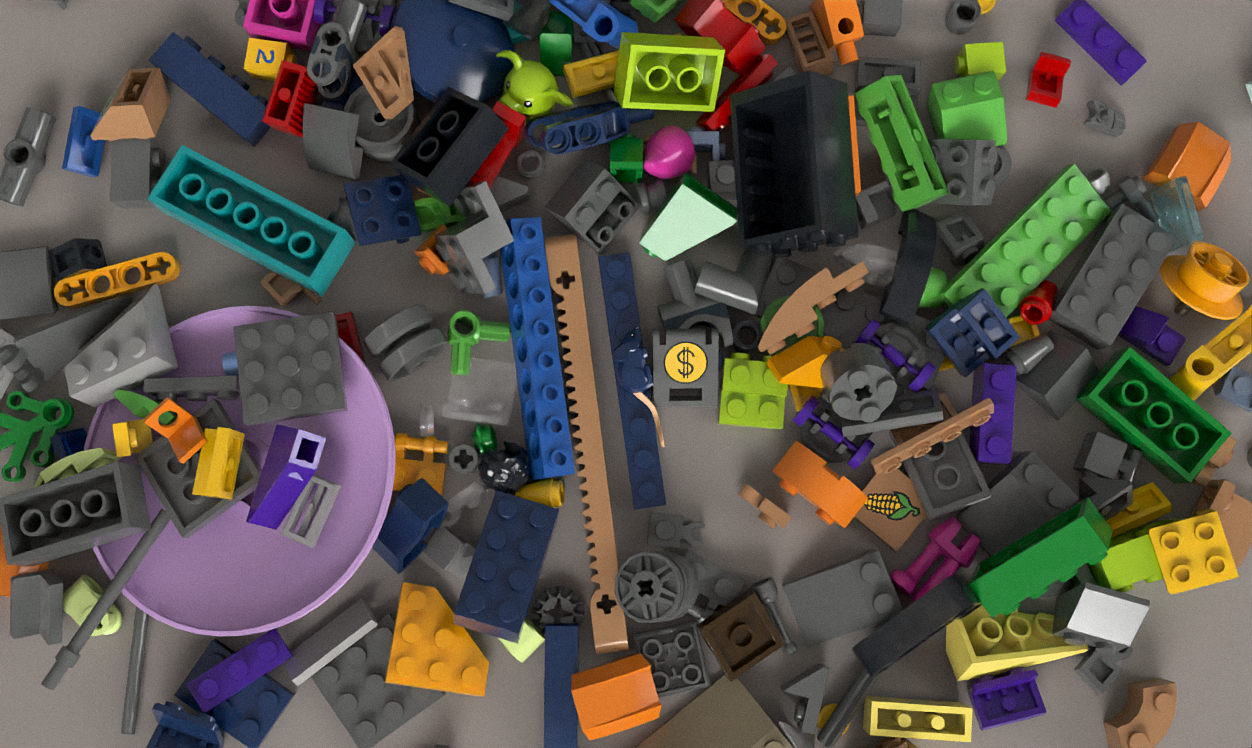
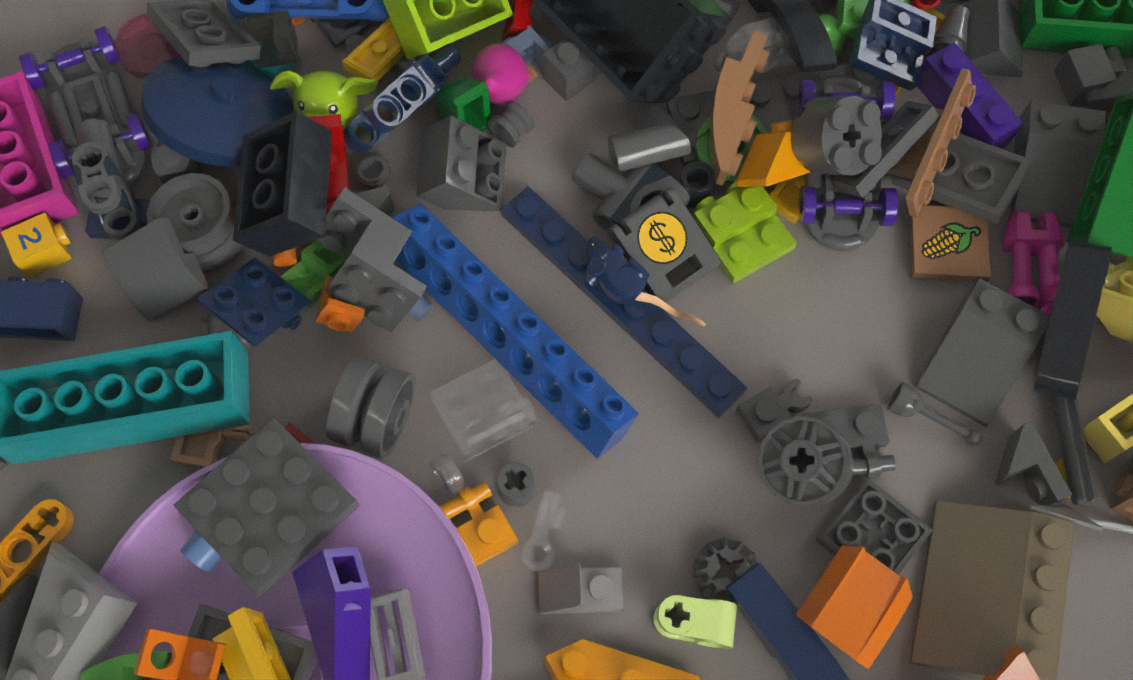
camera: 35 degrees left, 15 degrees down
dark grey plate [143,375,240,402] -> none
red brick [262,60,319,138] -> none
medium nougat wing [353,26,414,119] -> none
dark blue brick [373,478,449,574] -> none
bright green axle [447,310,511,376] -> none
dark blue brick [454,490,559,644] -> none
green plate [472,423,498,454] -> none
black piece [478,441,530,493] -> none
yellow cone [515,478,565,508] -> none
green slope [540,11,574,77] -> none
medium nougat gear [544,233,629,655] -> none
slope [639,173,737,261] -> none
dark brown plate [696,589,784,681] -> none
medium nougat plate [737,484,792,529] -> none
orange brick [772,441,868,529] -> none

